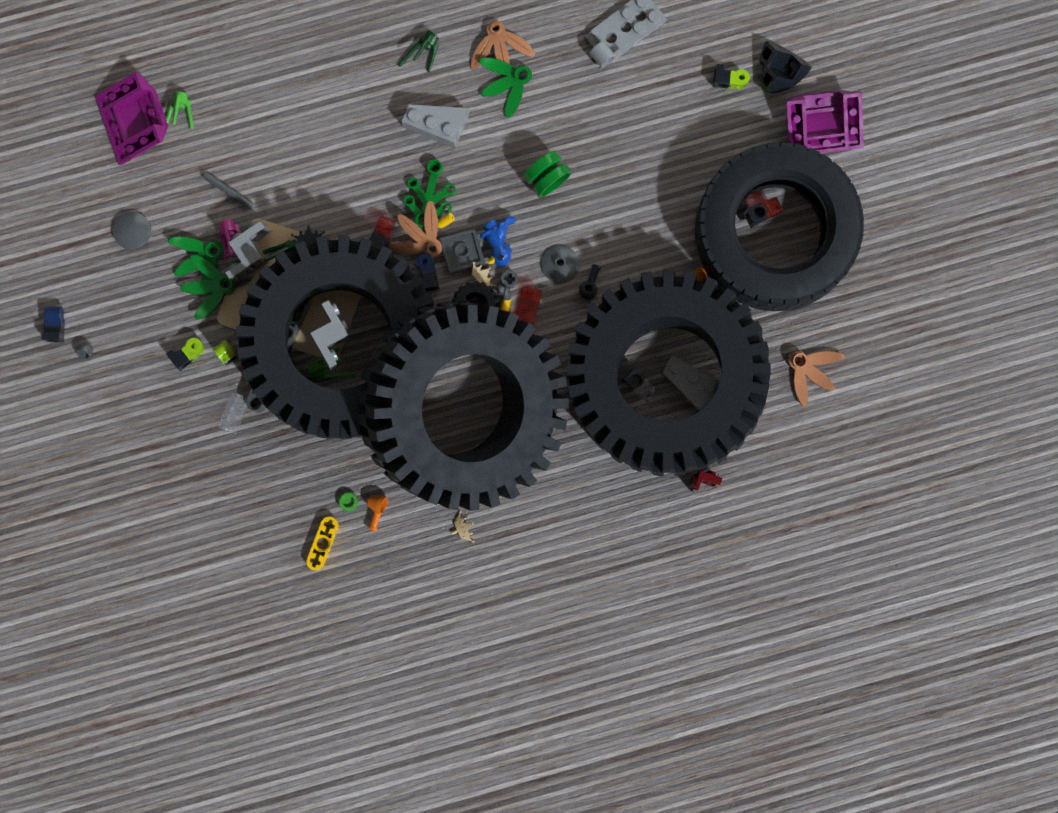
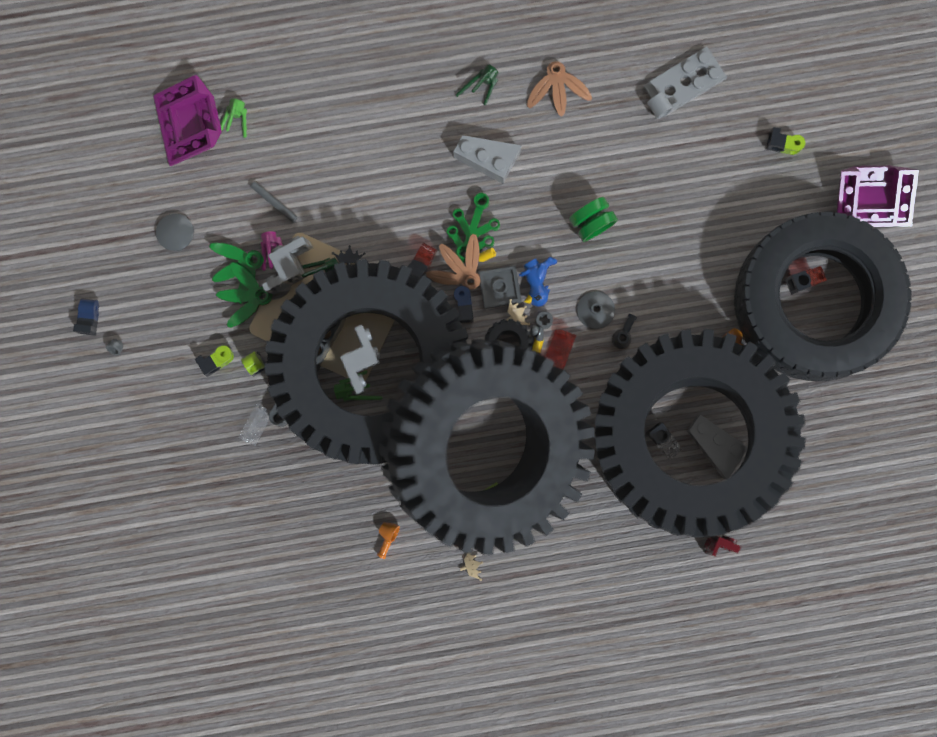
camera: 10 degrees right, 0 degrees up
yellow beam [307,517,339,570] -> none
bright green tile [339,492,358,511] -> none
green plant [479,58,532,118] -> none
black brick [759,41,812,93] -> none
nougat plant [789,351,844,407] -> none

